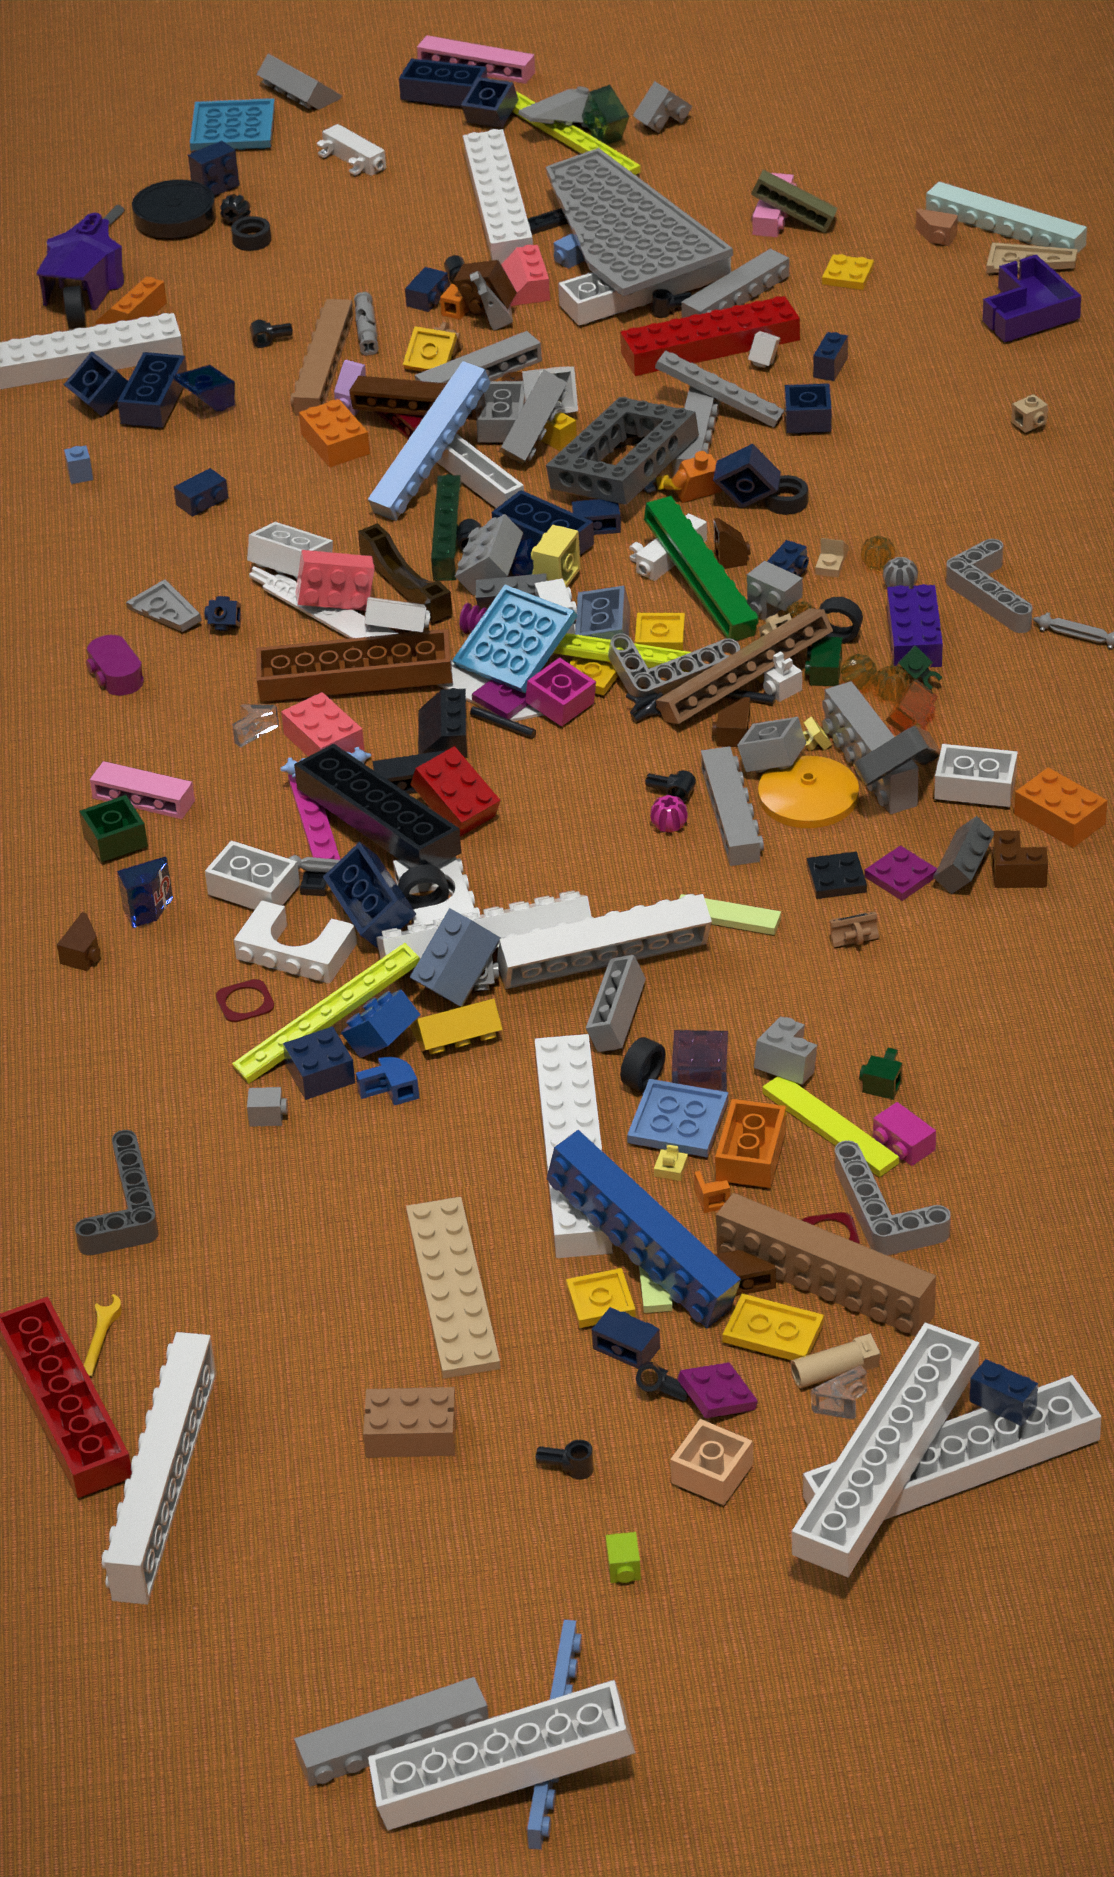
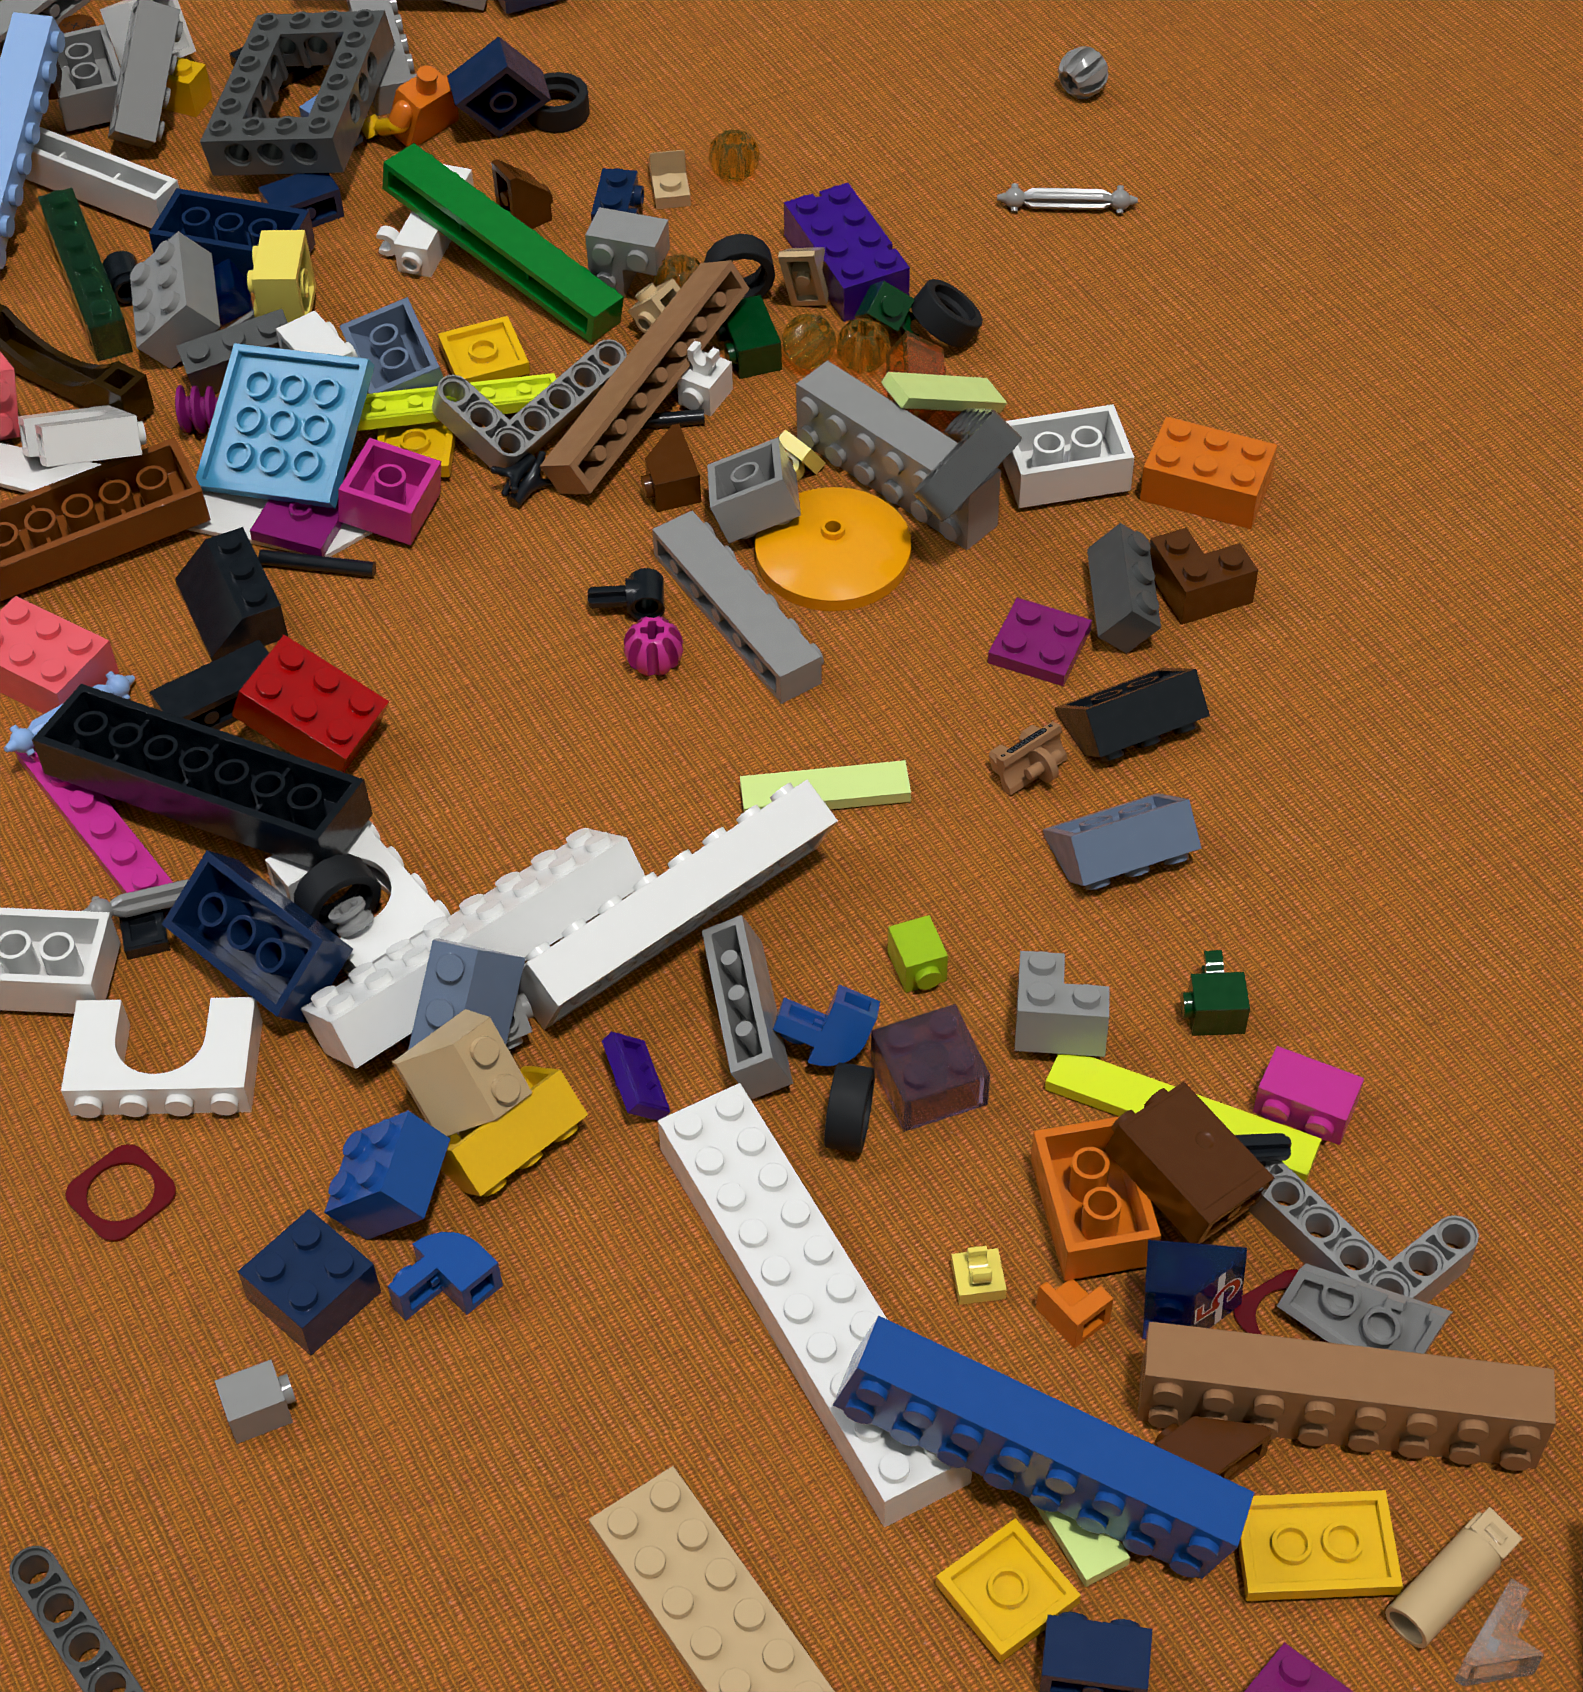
camera: 25 degrees left, 10 degrees up
neon yellow tile [232,943,420,1084] -> none
medium blue plate [627,1079,729,1157] -> none
black plate [806,851,867,899] -> none
light grey piece [883,557,918,589] -> none
light grey beam [946,539,1032,633] -> none
none -> light grey bush [328,896,374,937]
none -> tan slope [392,1009,532,1136]
none -> dark purple plate [602,1032,670,1121]
none -> blue brick [772,984,880,1066]
none -> tan slope [778,247,828,306]
none -> yellowish green tile [881,372,1007,413]
none -> lime brick [888,915,948,993]
none -> black tyre [911,279,983,348]
none -> sand blue slope [1043,793,1202,890]
none -> black slope [1055,668,1210,762]
none -> reddish brown piece [1105,1082,1292,1248]
none -> clear blue slope [1142,1240,1247,1339]
none -> light grey wing [1277,1263,1453,1354]

